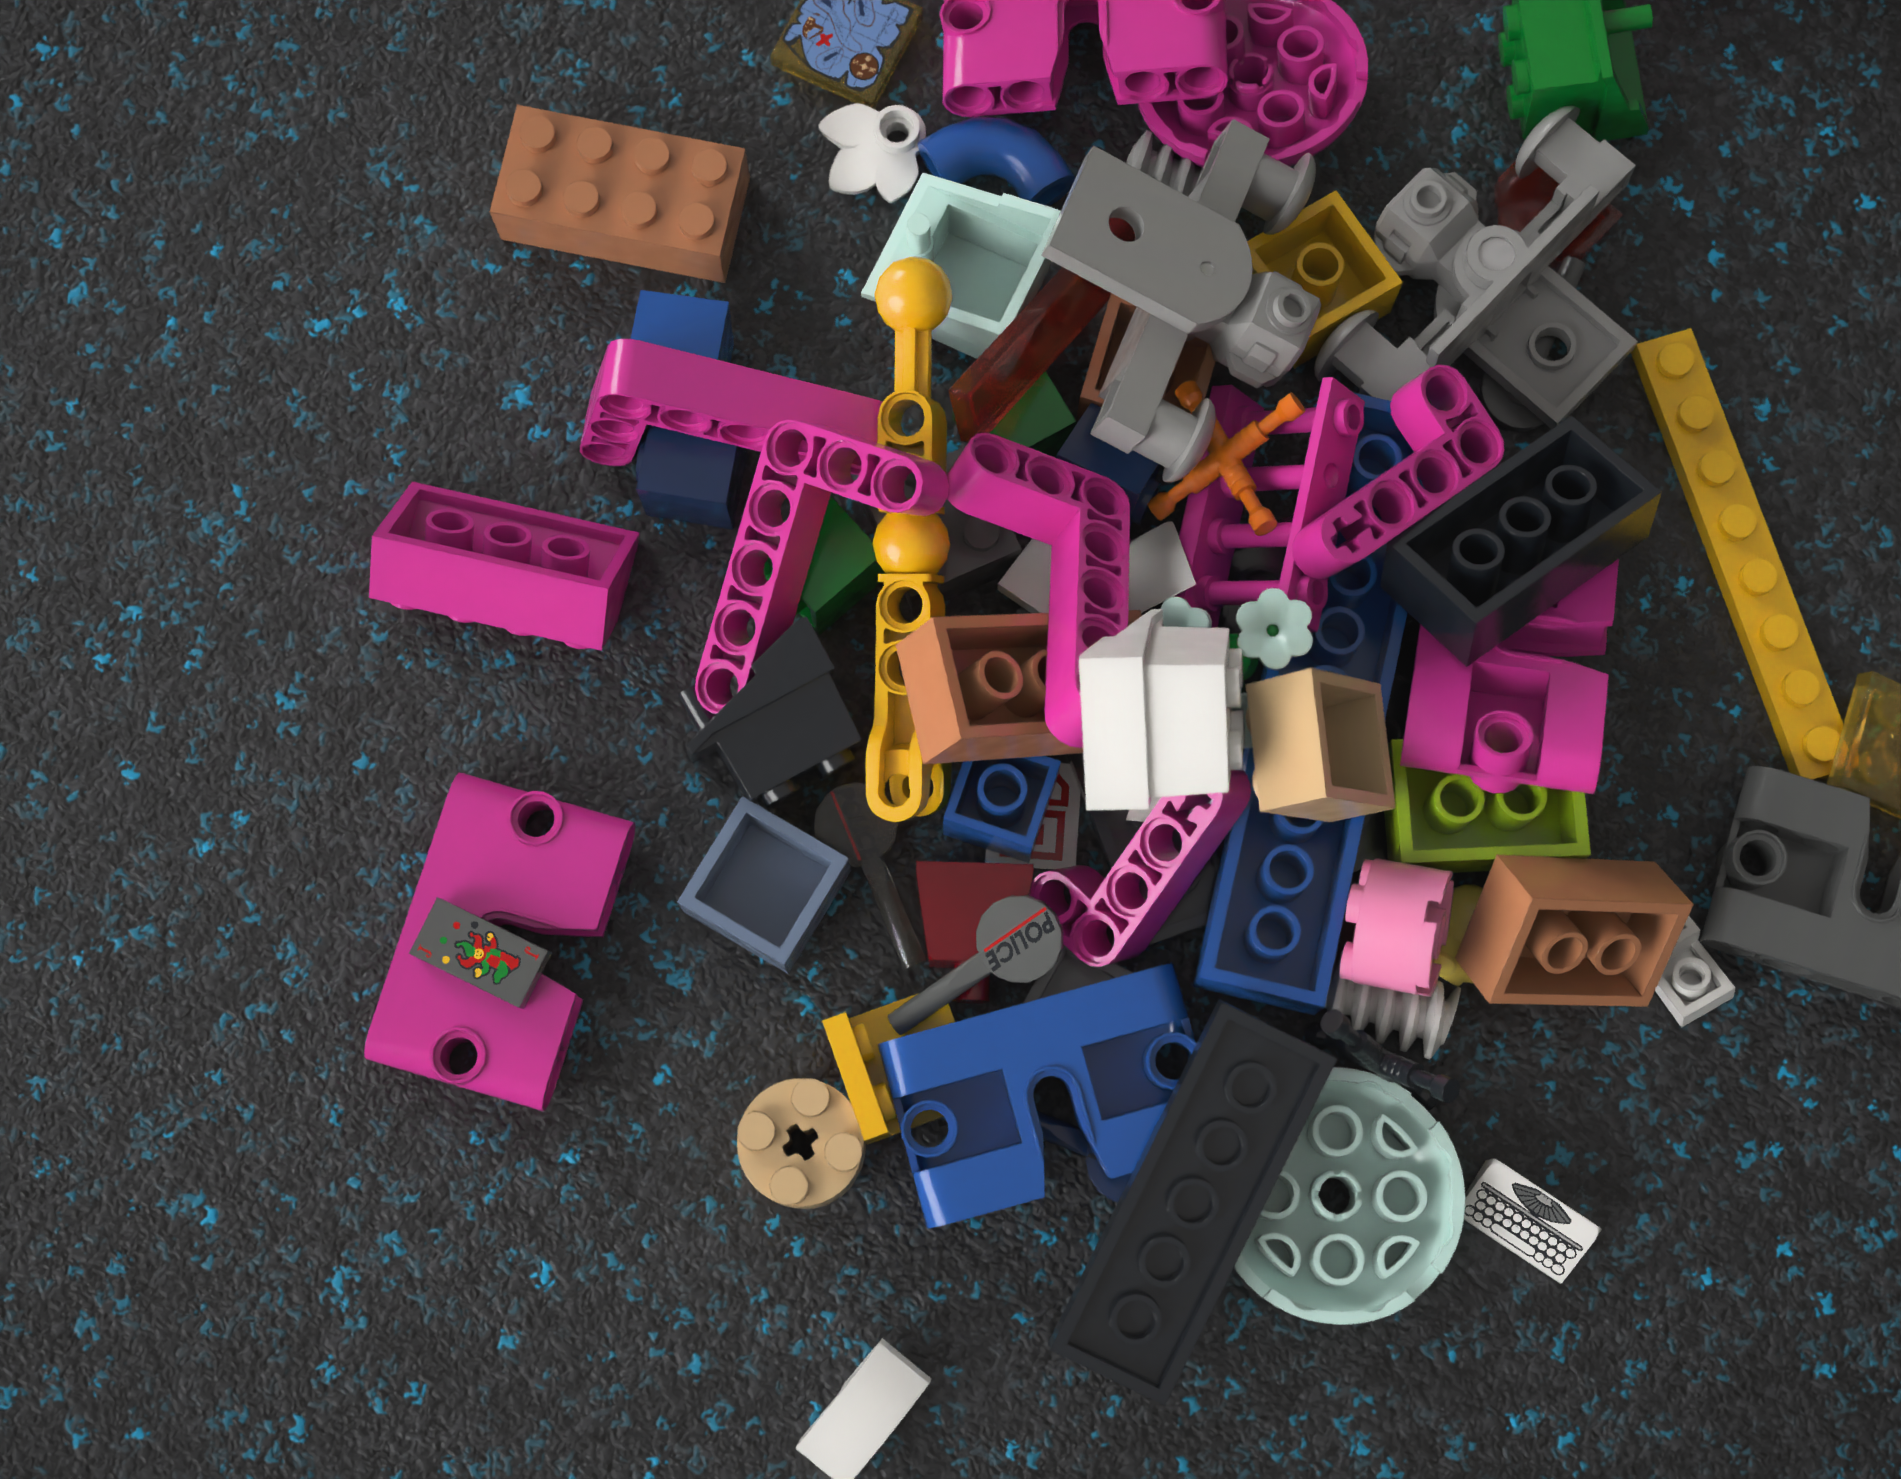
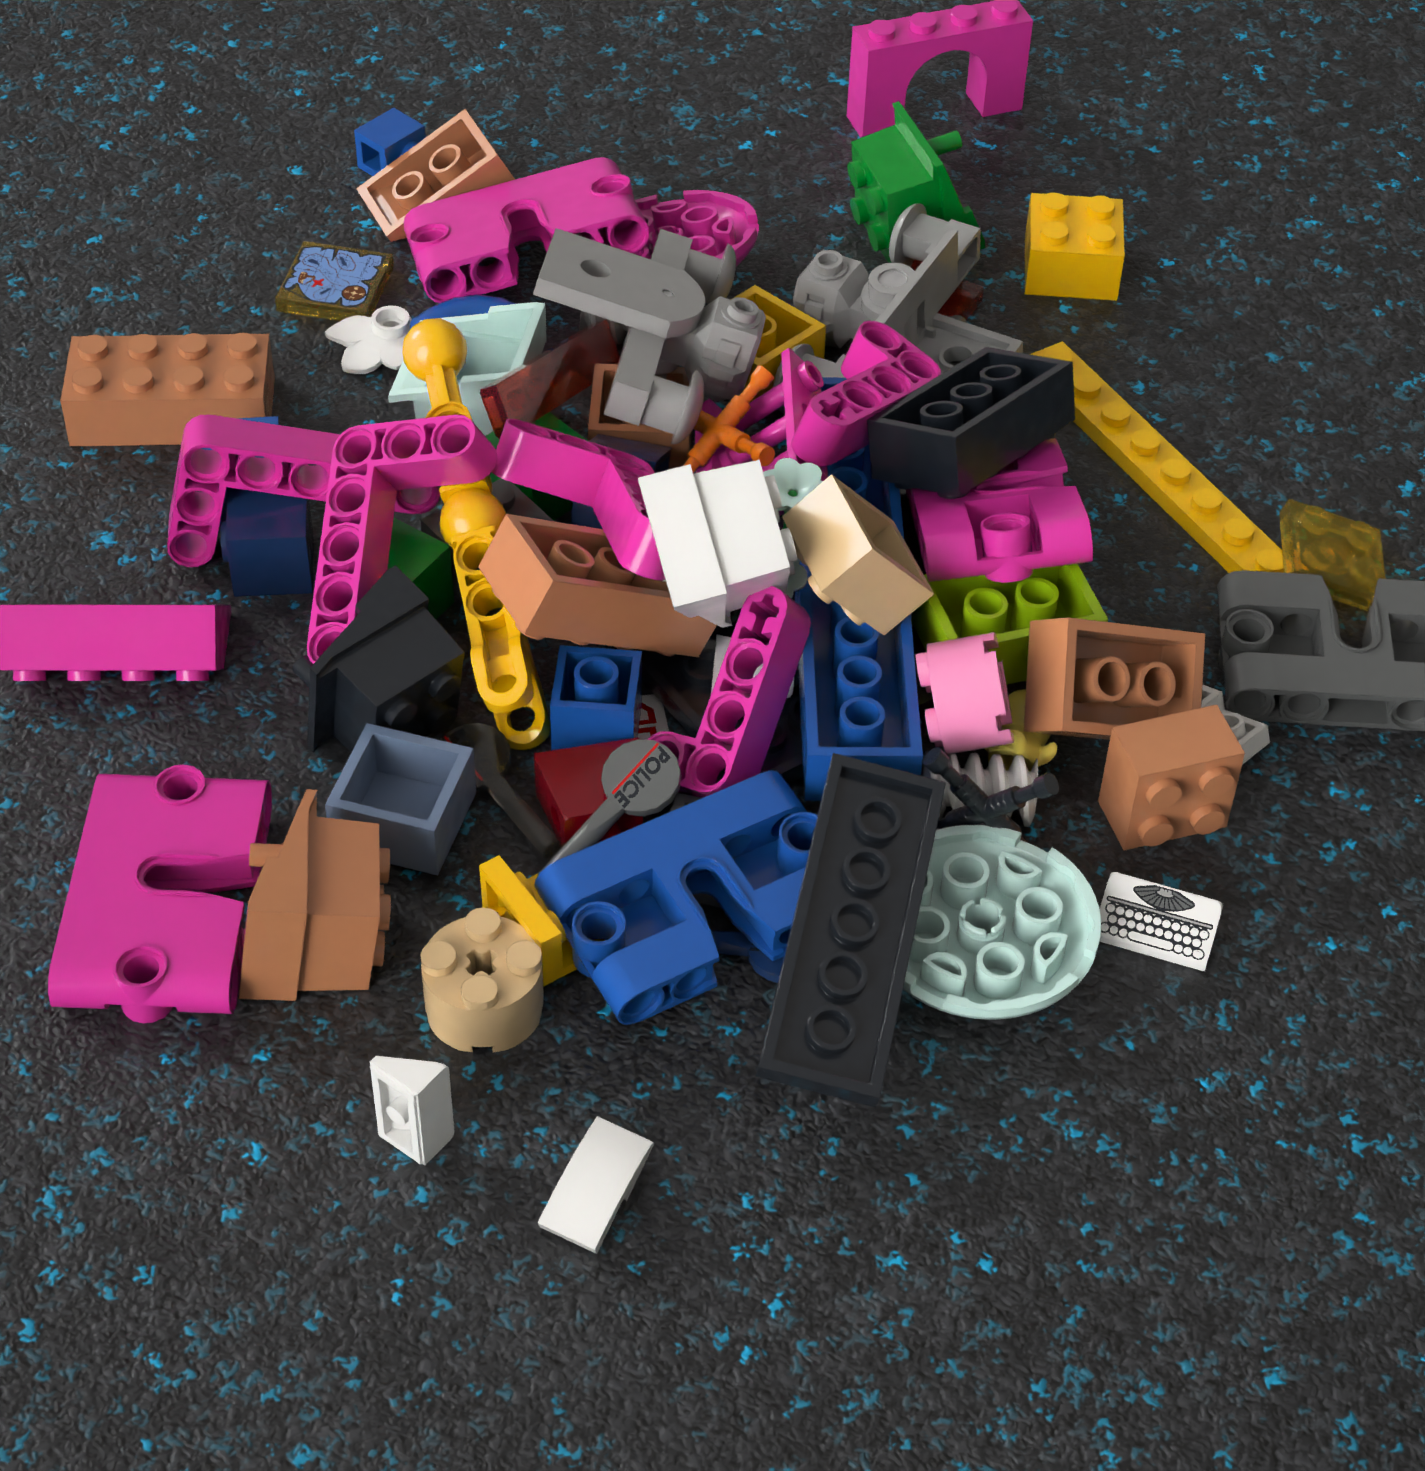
camera: 15 degrees left, 30 degrees down
dark grey tile [409,897,552,1009] -> none
none -> nougat piece [239,789,391,1001]
none -> white slope [370,1056,454,1165]
none -> yellow piece [1025,193,1125,301]
none -> nougat brick [1098,705,1245,851]

